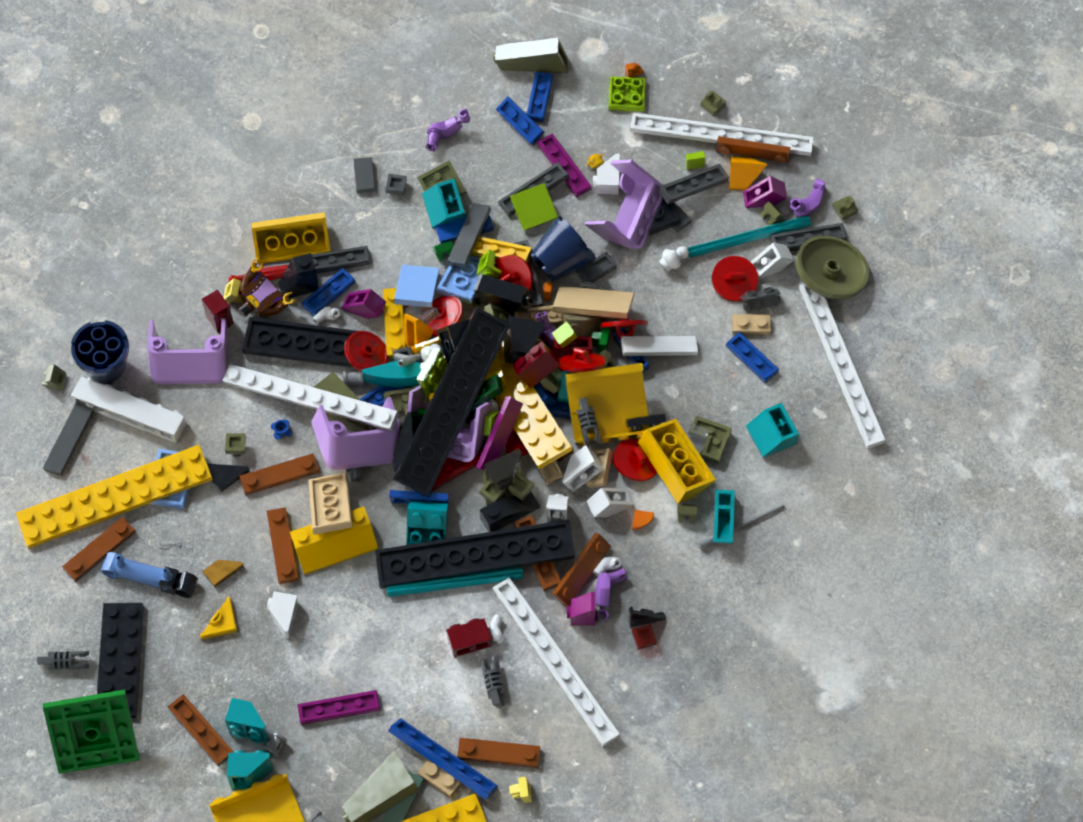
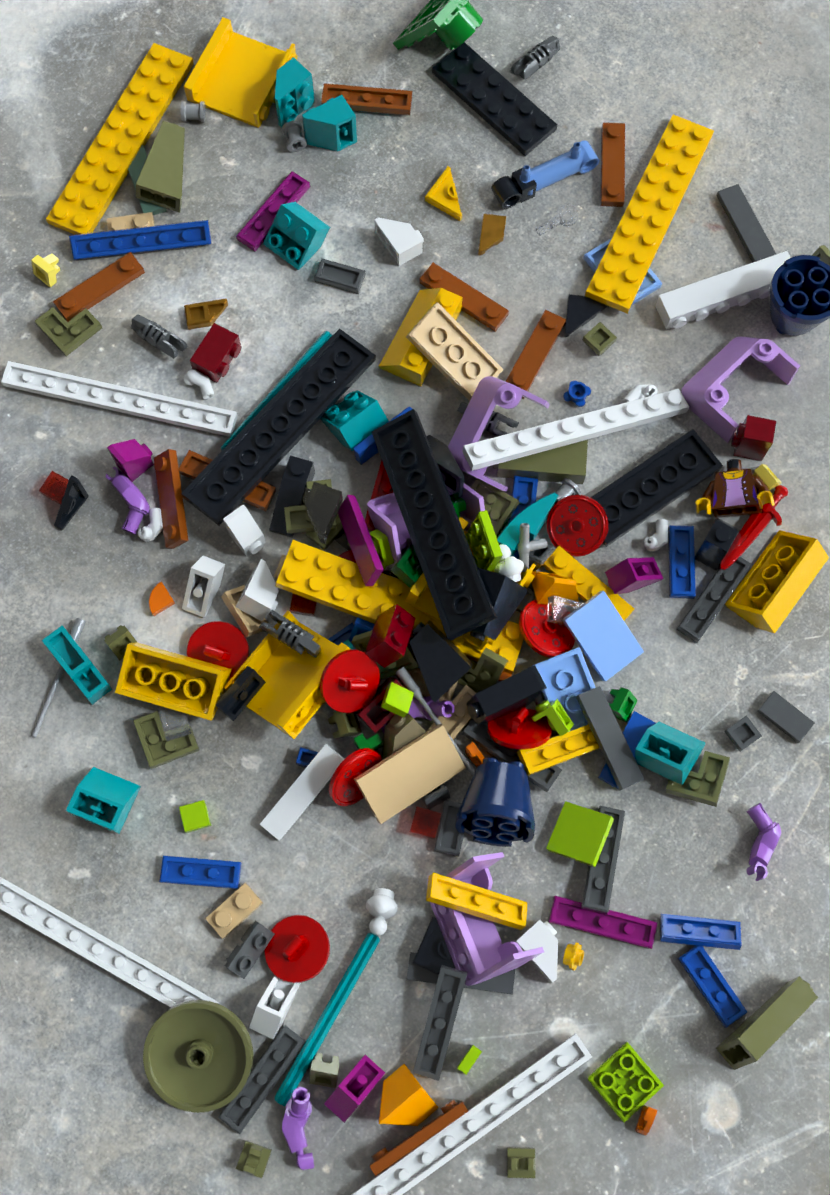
camera: 135 degrees right, 10 degrees up
none -> olive plate [35,307,102,357]
none -> lime tile [179,800,211,833]
none -> pearl gold tile [184,298,228,330]
none -> teal slope [263,202,330,270]
none -> dark grey tile [314,258,366,294]
none -> light grey piece [396,667,475,776]
none -> clear red plate [410,807,442,840]
none -> yellow plate [426,872,527,930]
none -> white arm [622,385,658,403]

